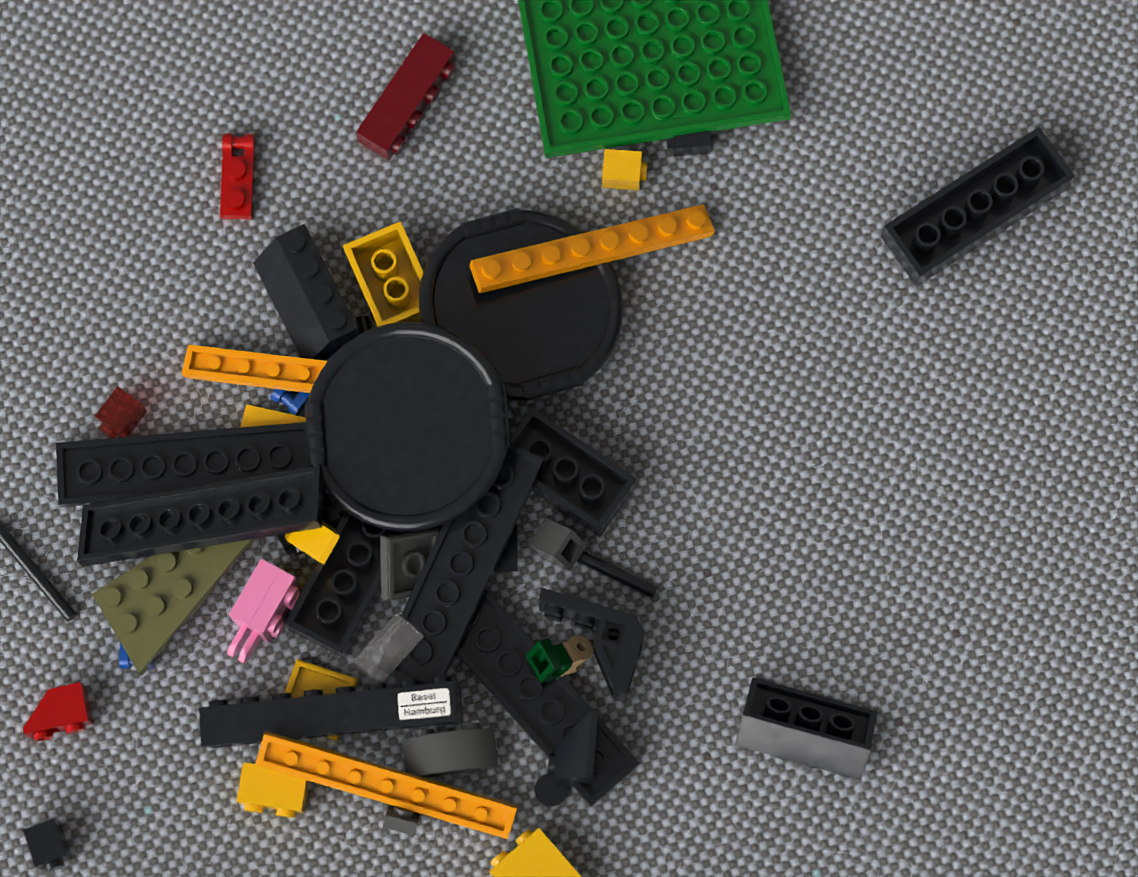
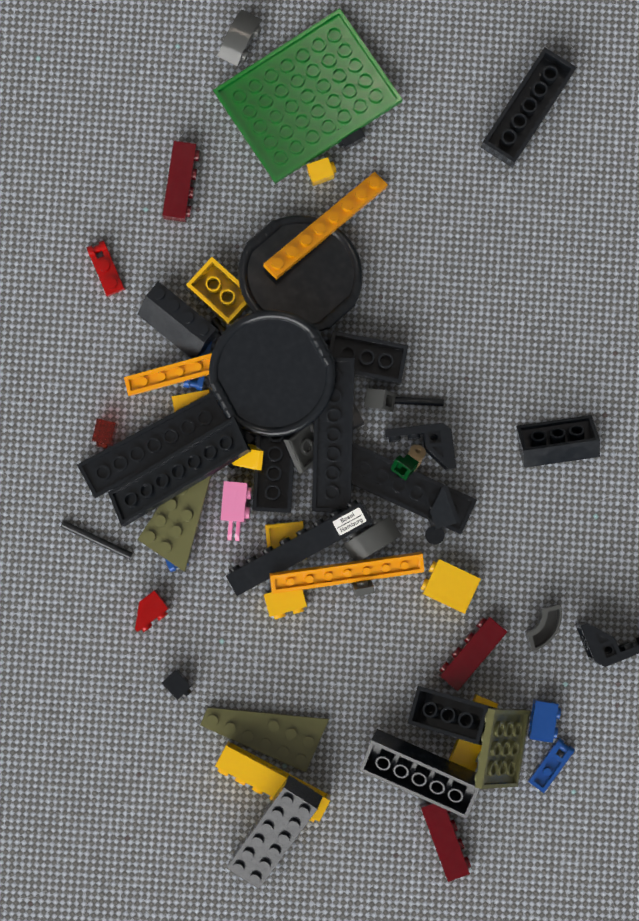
camera: 25 degrees left, 10 degrees up
clear slope [353,613,424,683] -> none

